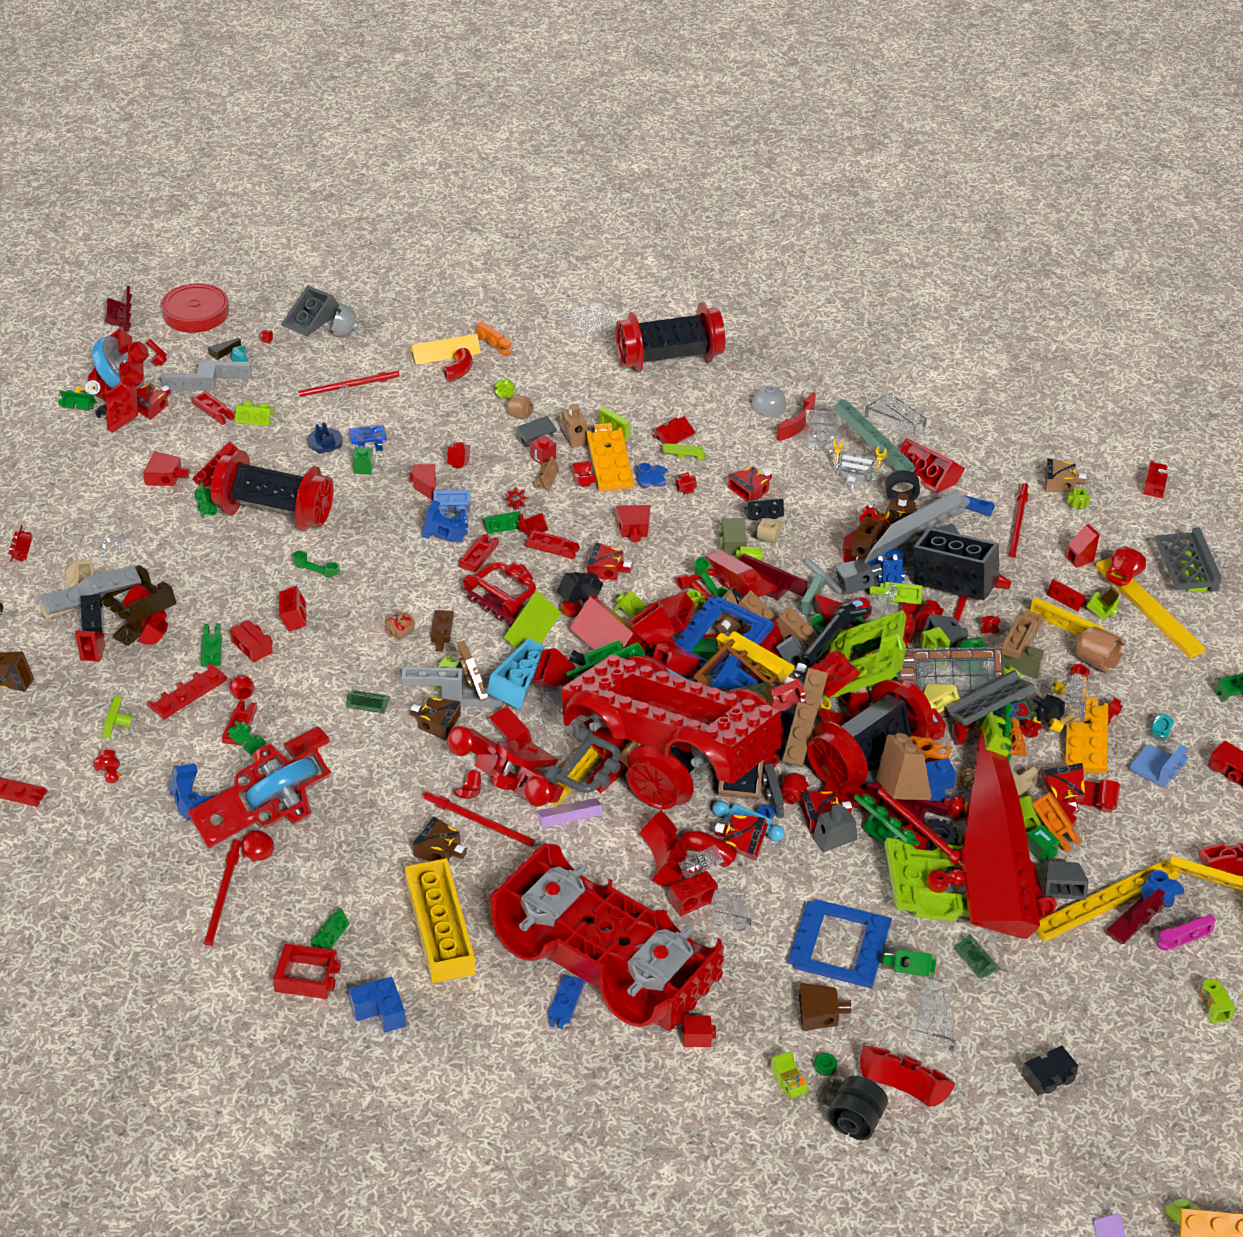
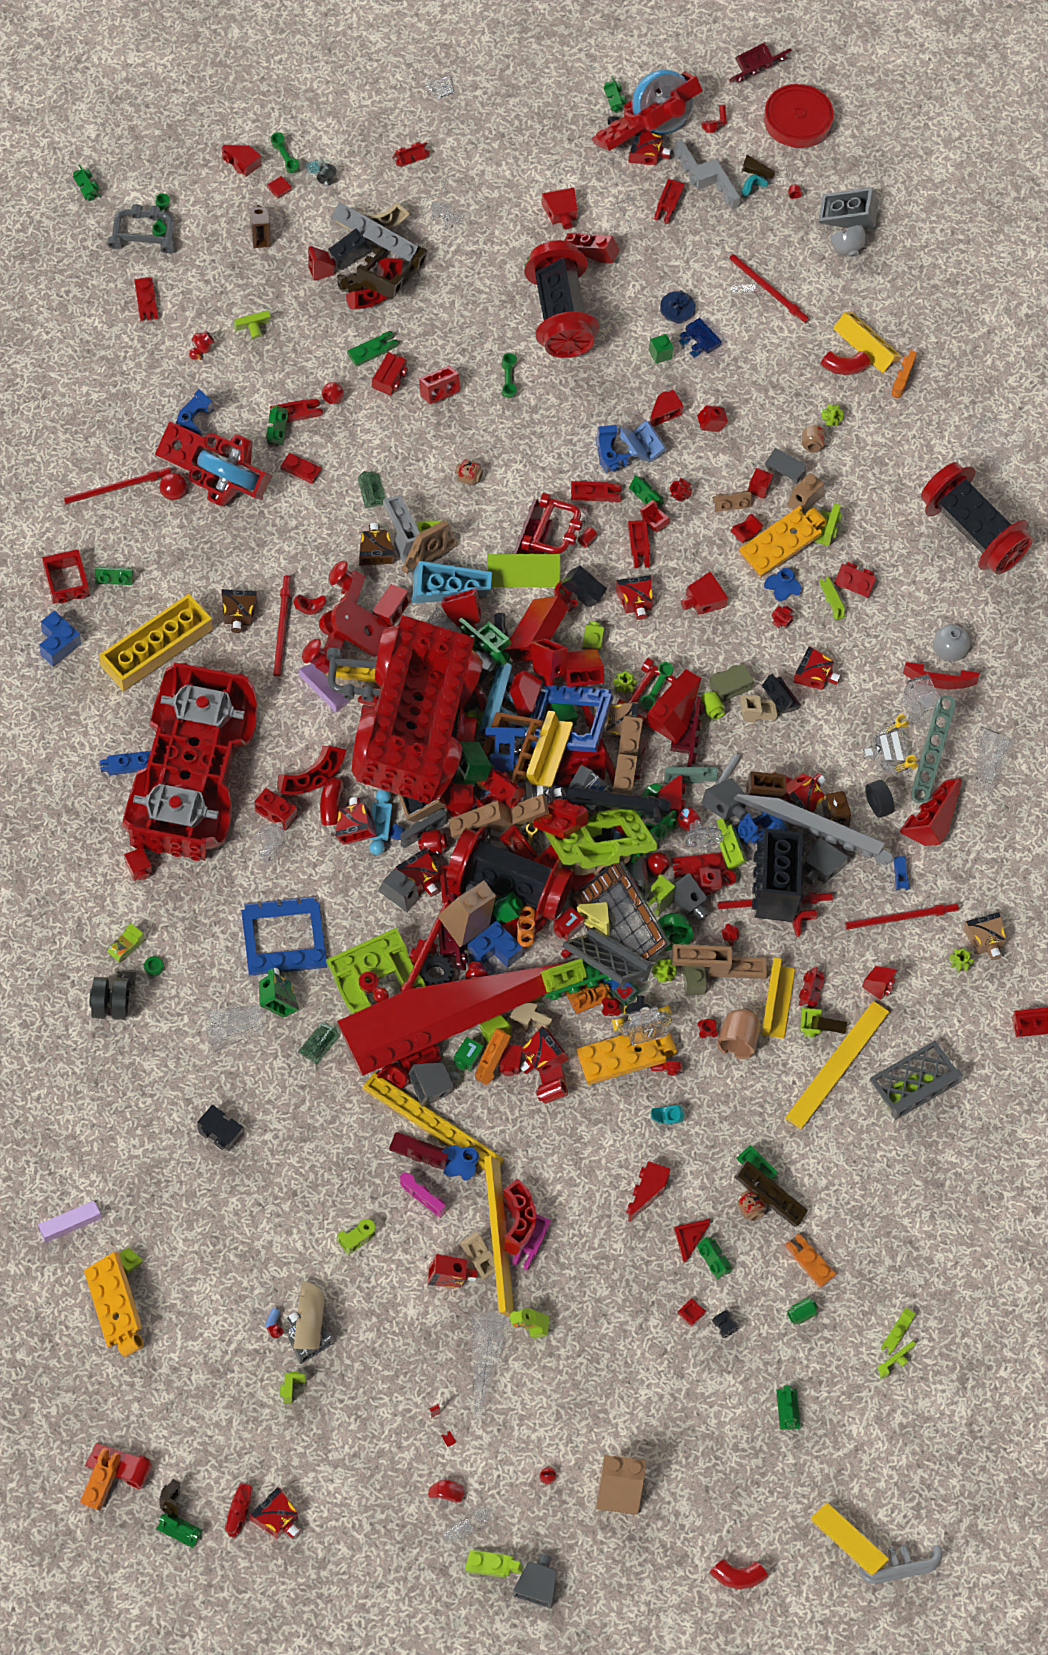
camera: 60 degrees right, 20 degrees up
white hinge [75,380,100,395] -> none
red hinge [146,663,227,720] -> none
lime bracket [235,401,275,426] -> none
reddish brown hinge [431,610,454,652] -> none
clear leg [678,845,724,879] -> none
reddish brown torso [799,983,852,1031] -> none
green bracket [854,794,920,847] -> none
red brick [860,1045,955,1107] -> none
red piece [1106,546,1146,587] -> none
medium blue bracket [1130,744,1188,788] -> none

